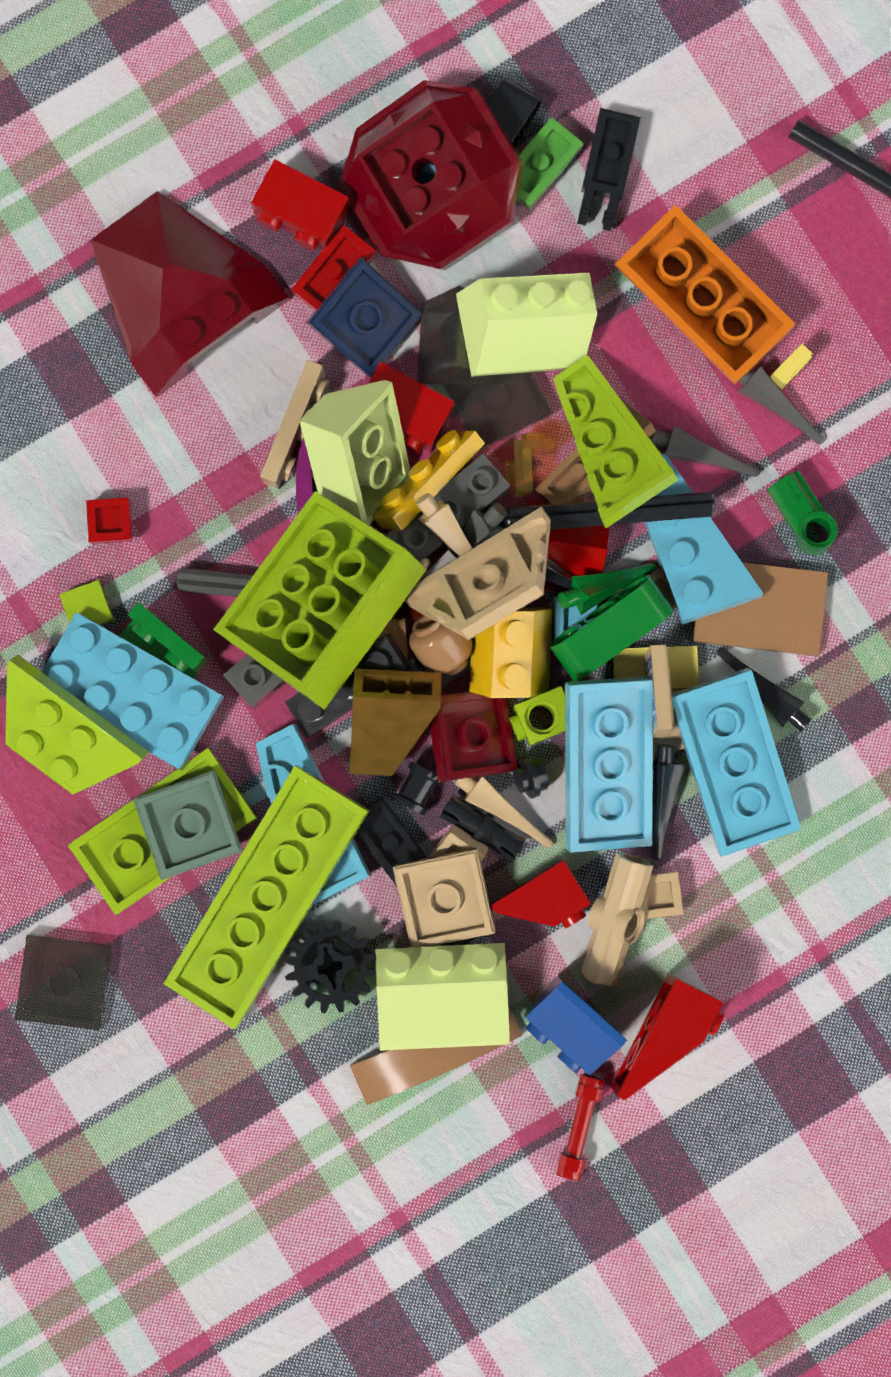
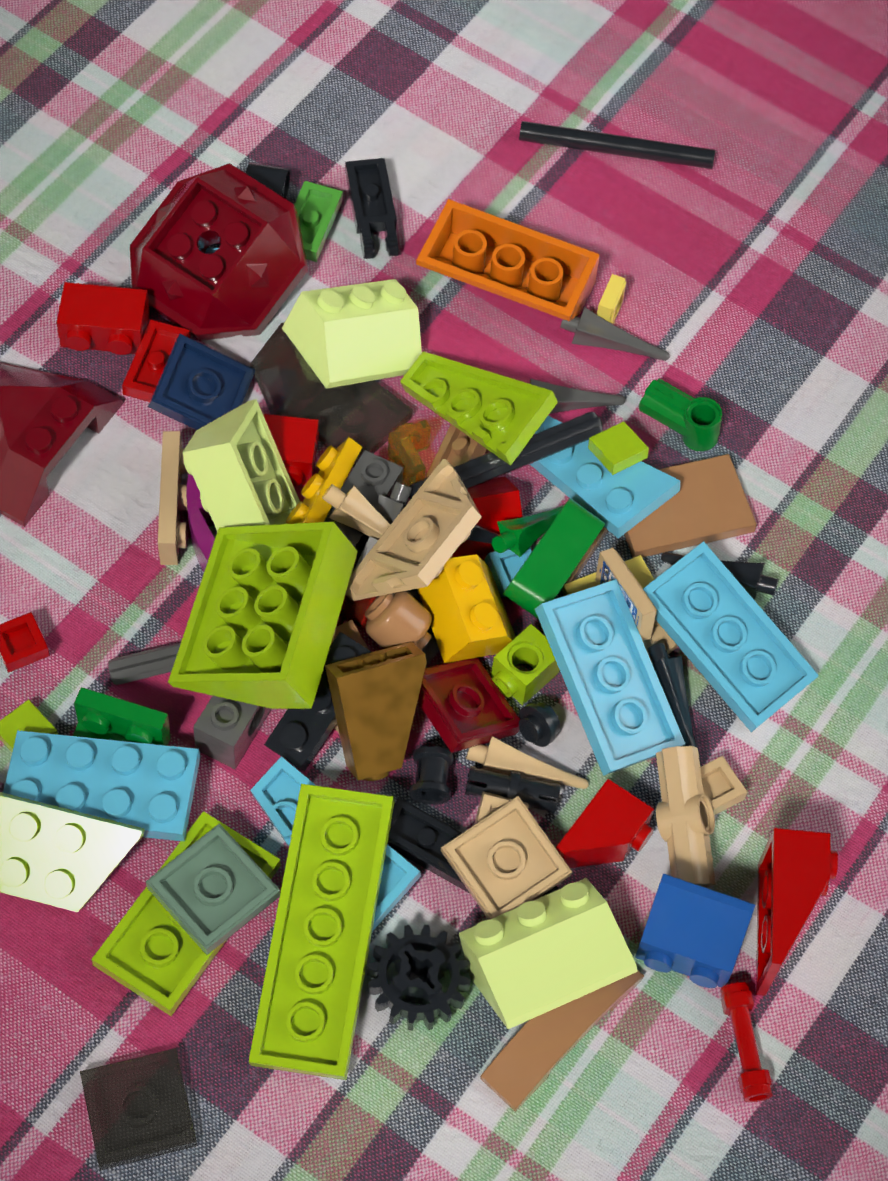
camera: 25 degrees left, 25 degrees down
none -> lime tile [588,421,649,475]

